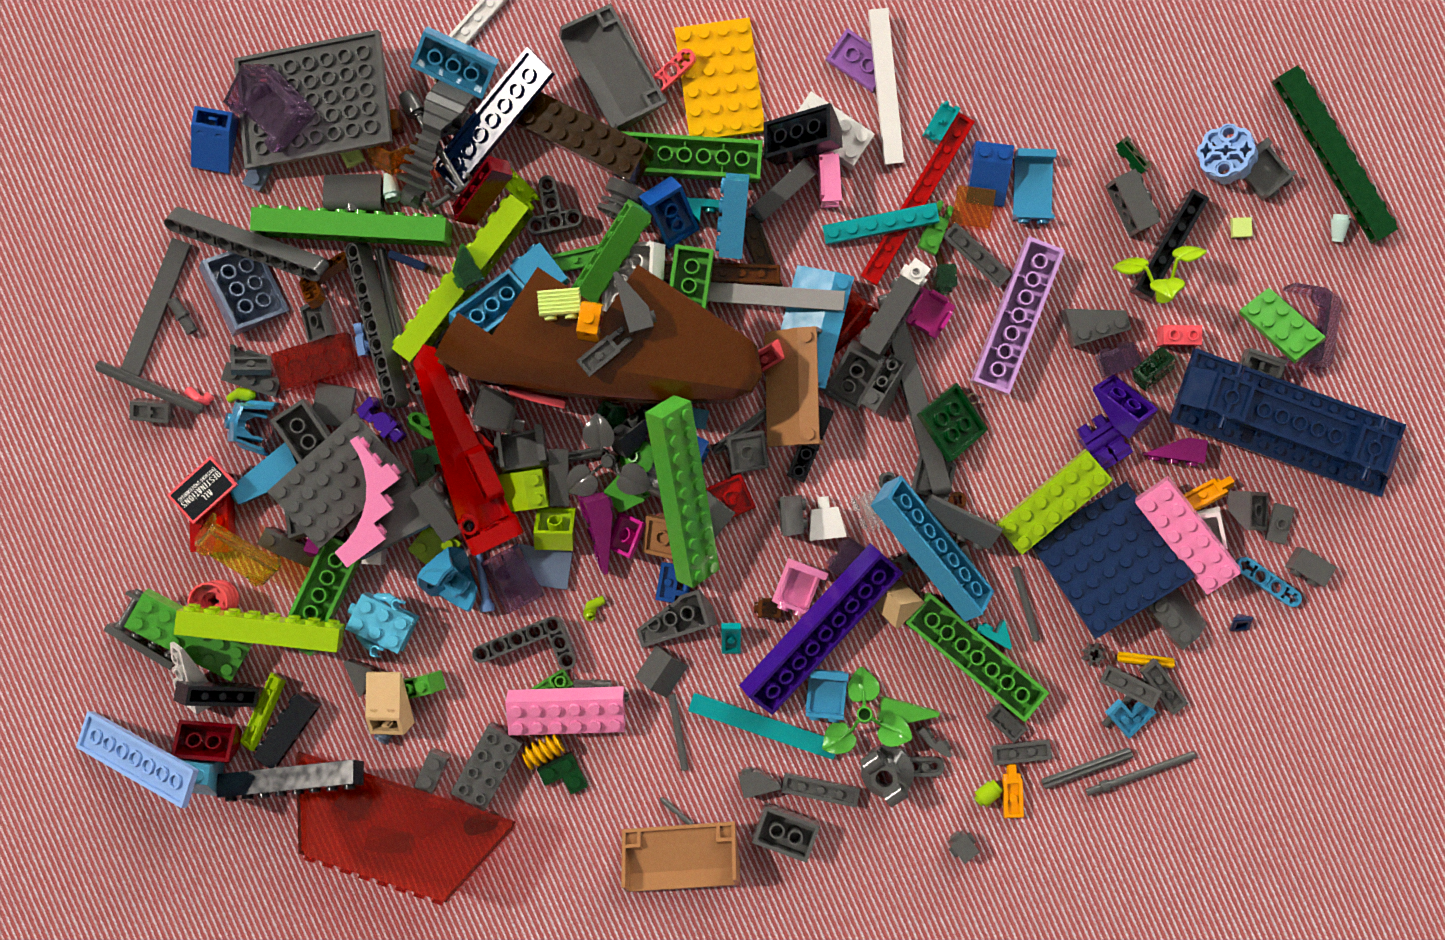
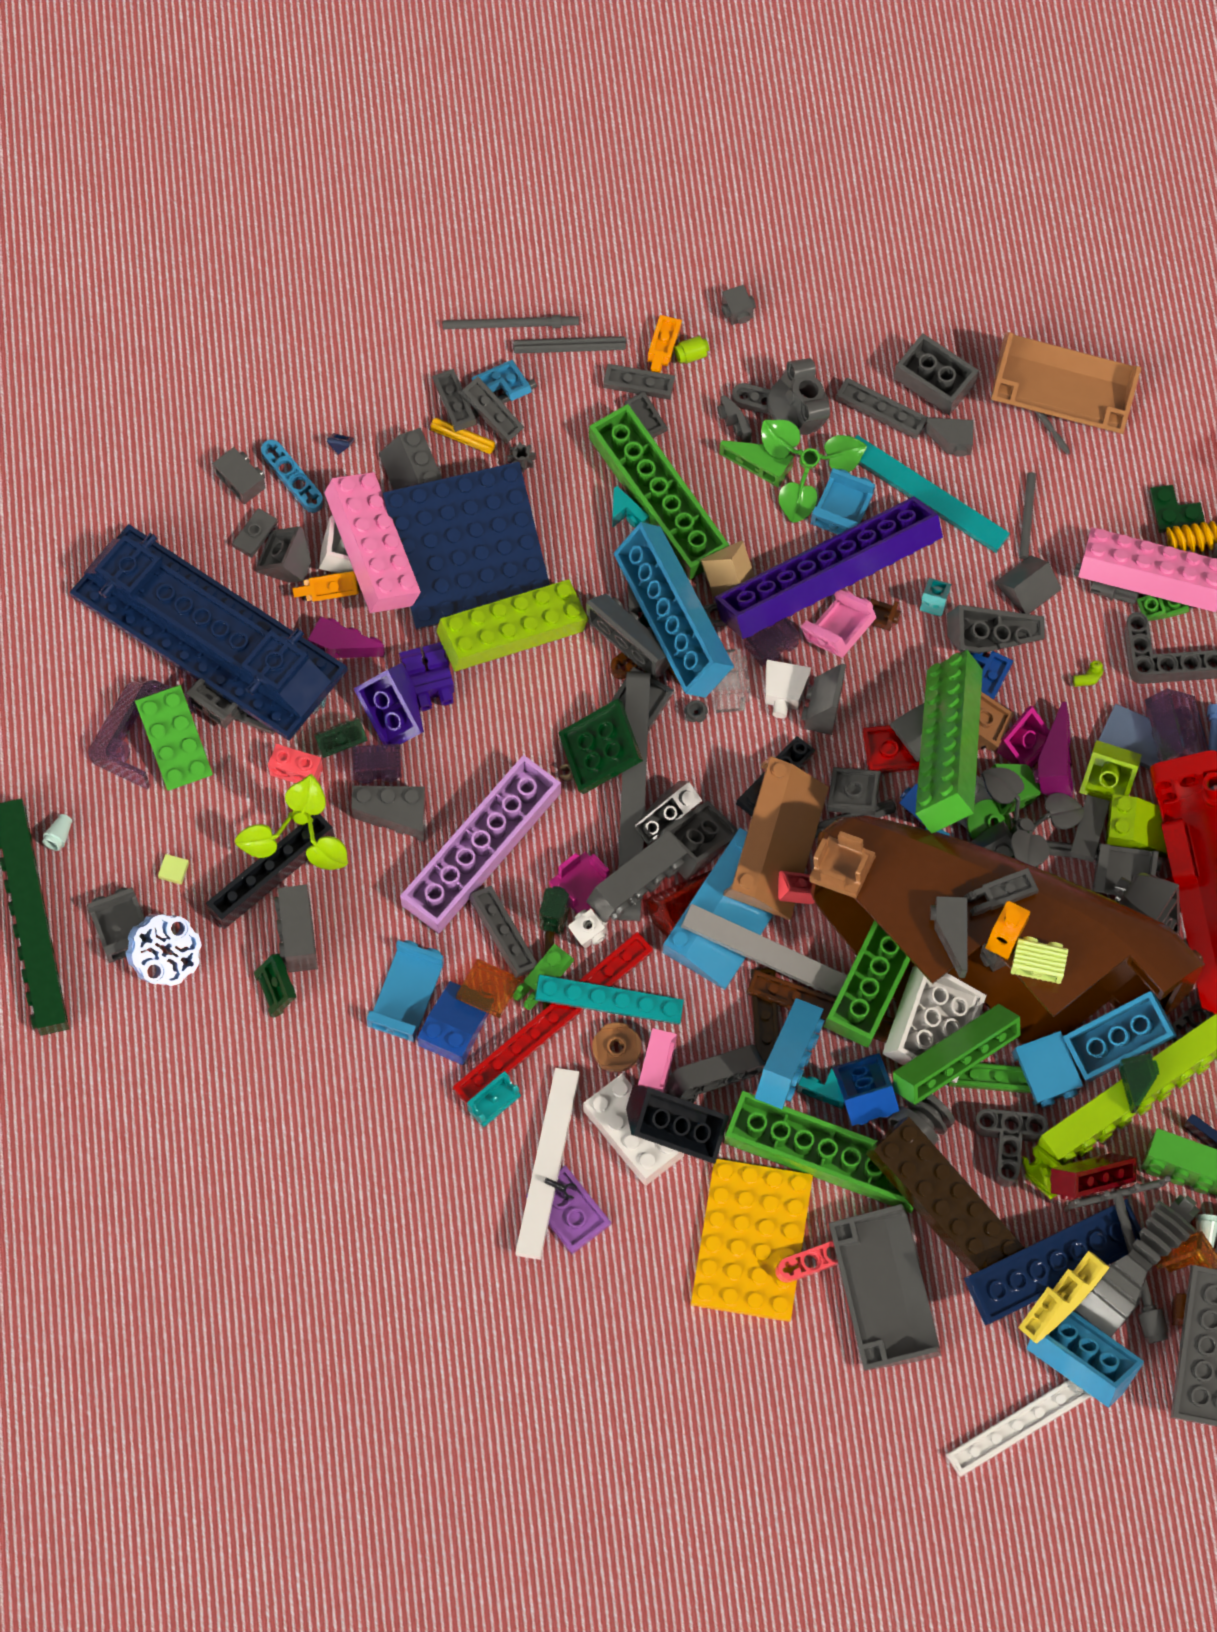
camera: 165 degrees left, 20 degrees down
dark grey bar [1012,566,1040,641] -> none
none -> black hand [544,1177,577,1201]
none -> medium nougat plate [592,1022,641,1072]
none -> medium nougat panel [809,831,876,898]
none -> light yellow slope [1018,1251,1110,1343]

